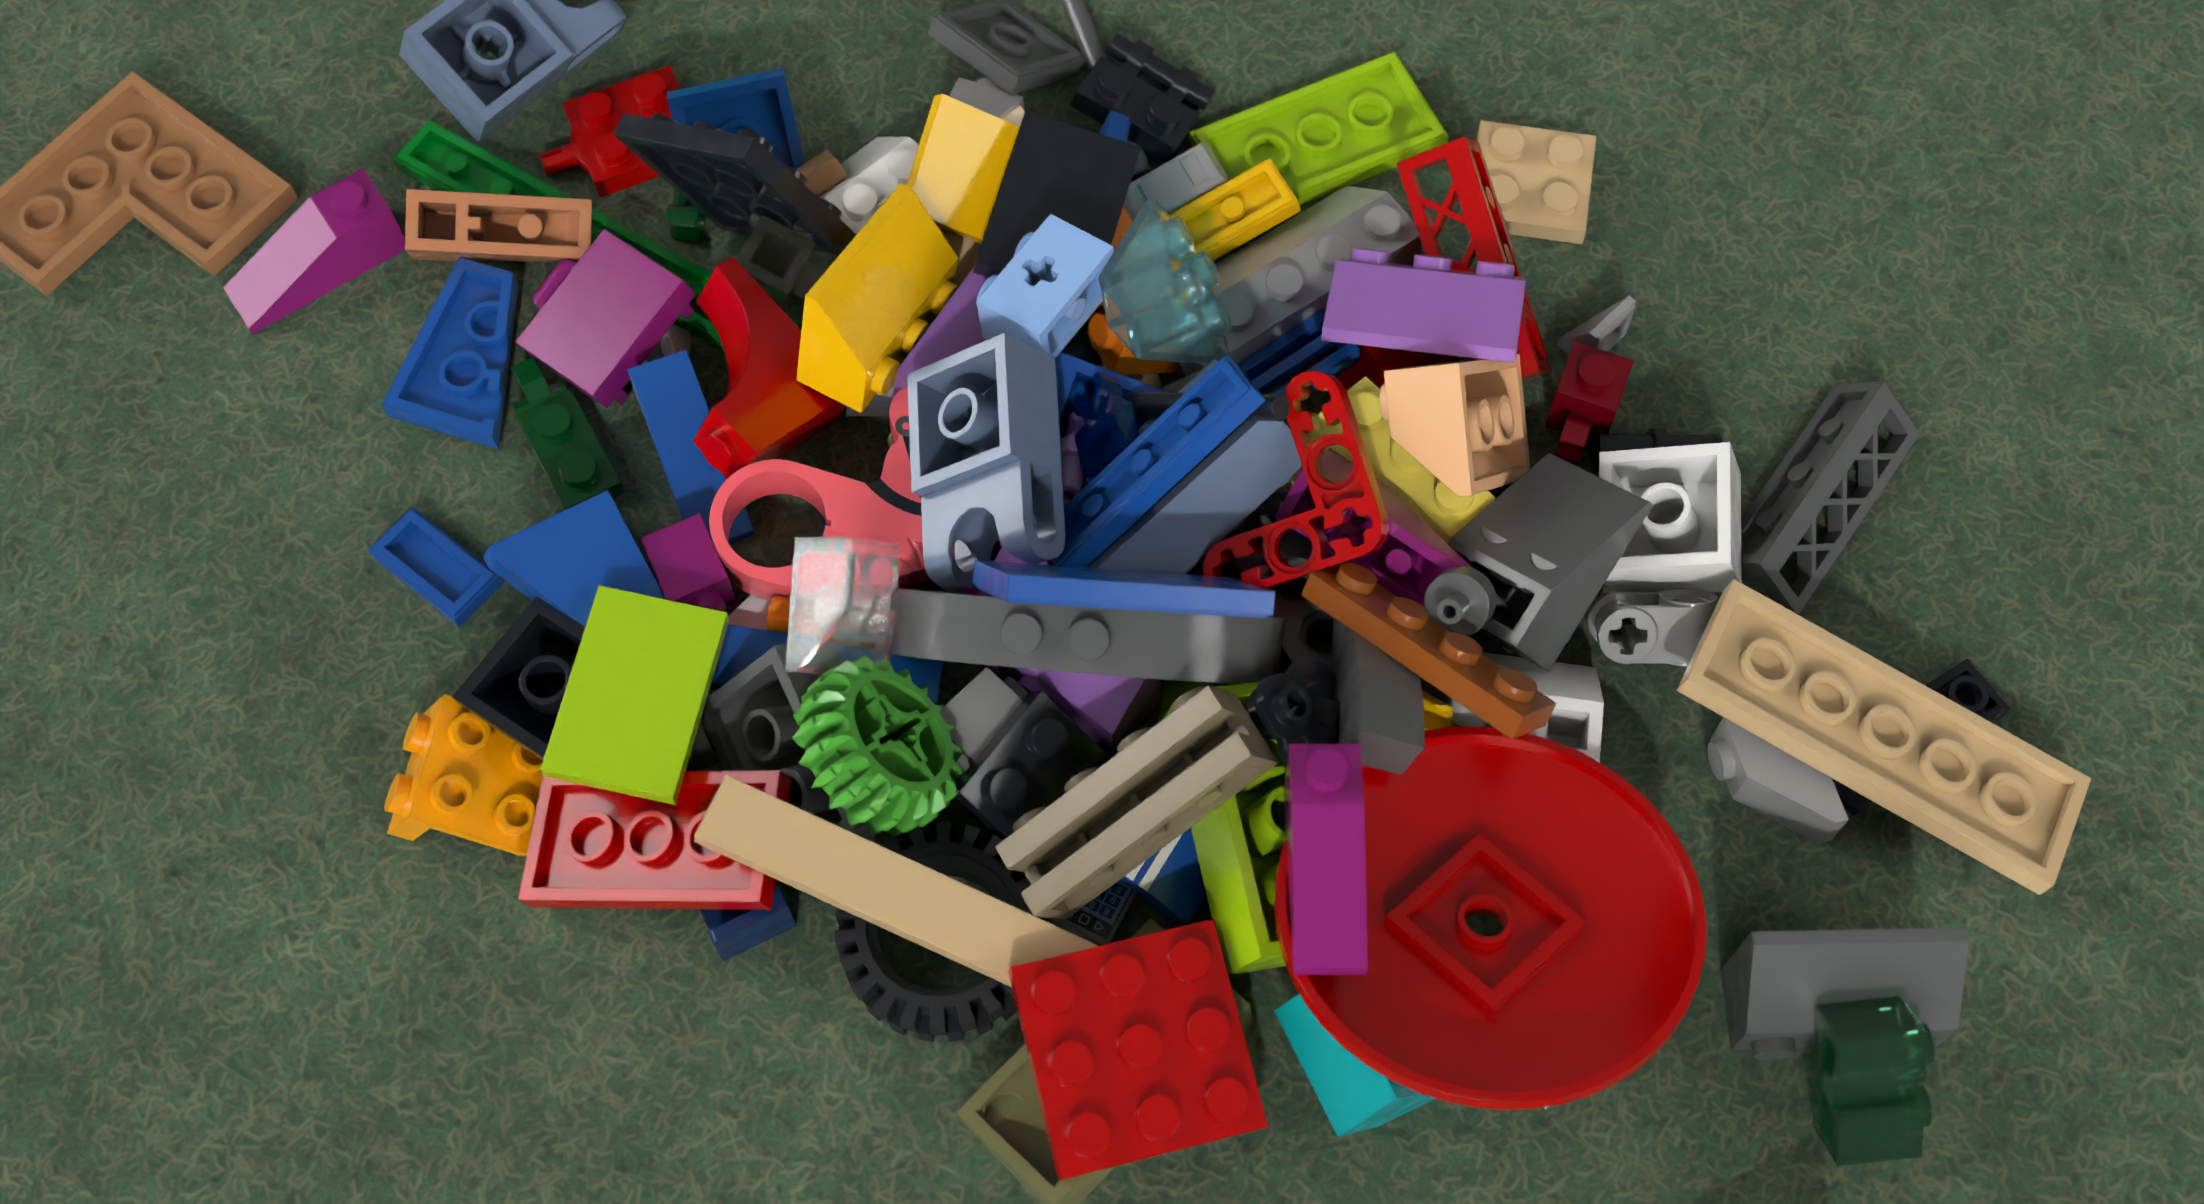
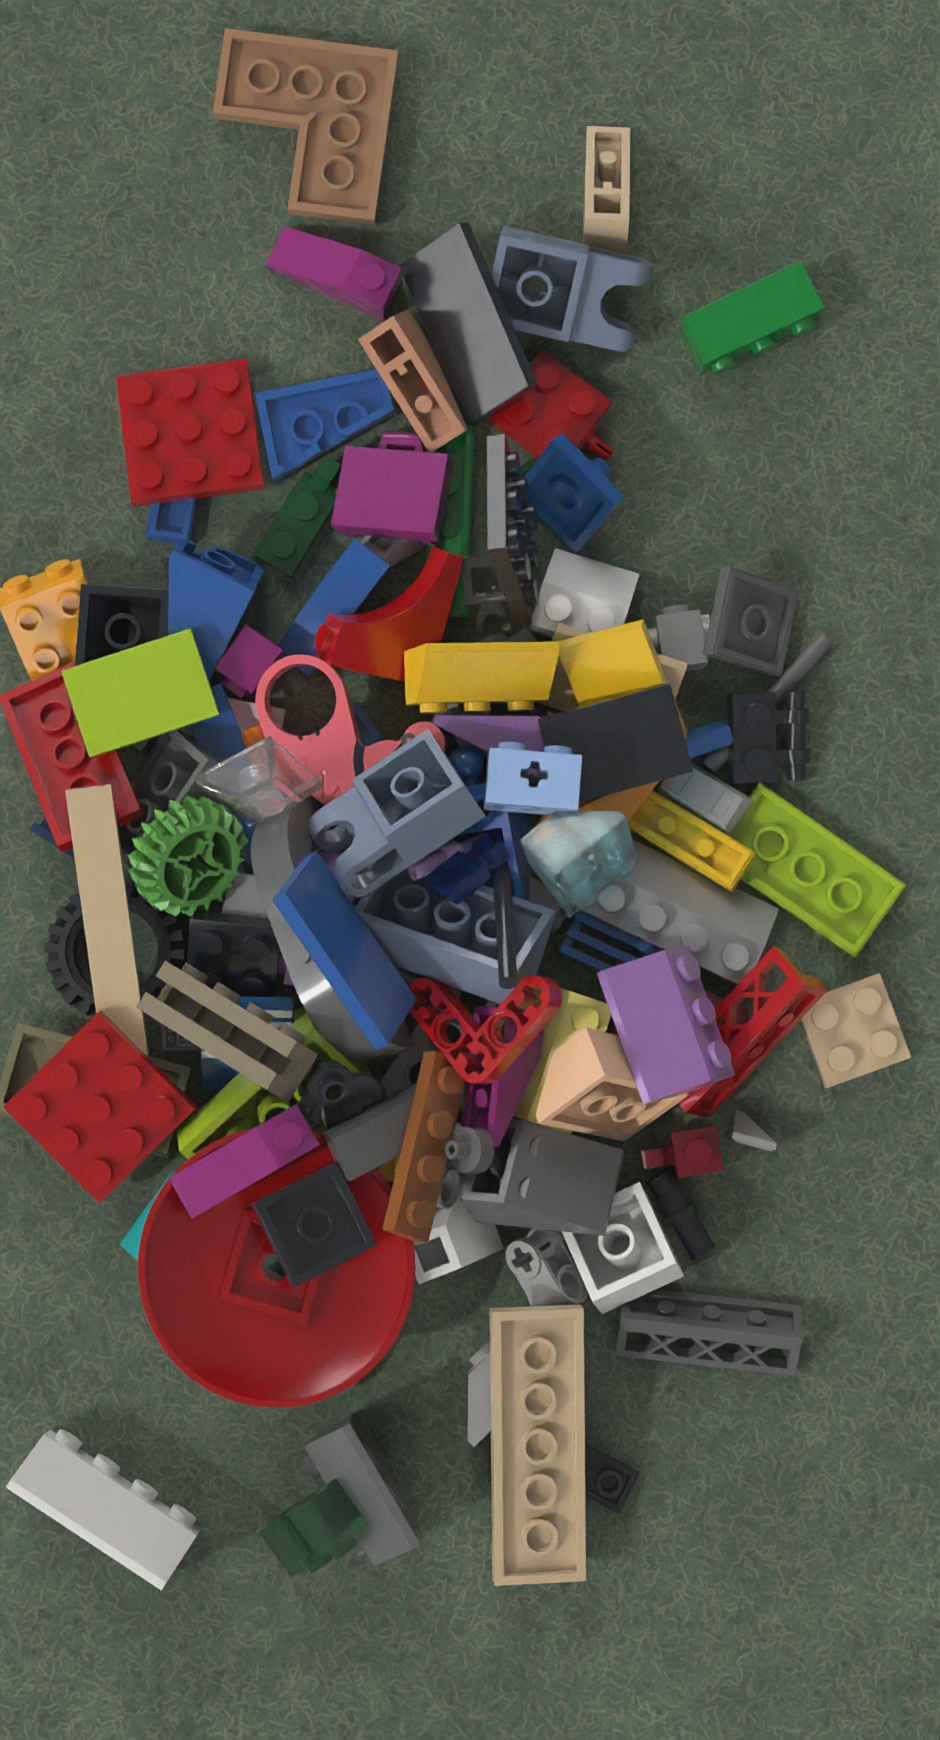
camera: 60 degrees right, 20 degrees up
medium nougat tile [796,149,847,197] -> none
blue tile [1051,355,1266,568] -> none
none -> red plate [116,358,264,507]
none -> black plate [251,1162,377,1288]
none -> tile [399,222,538,426]

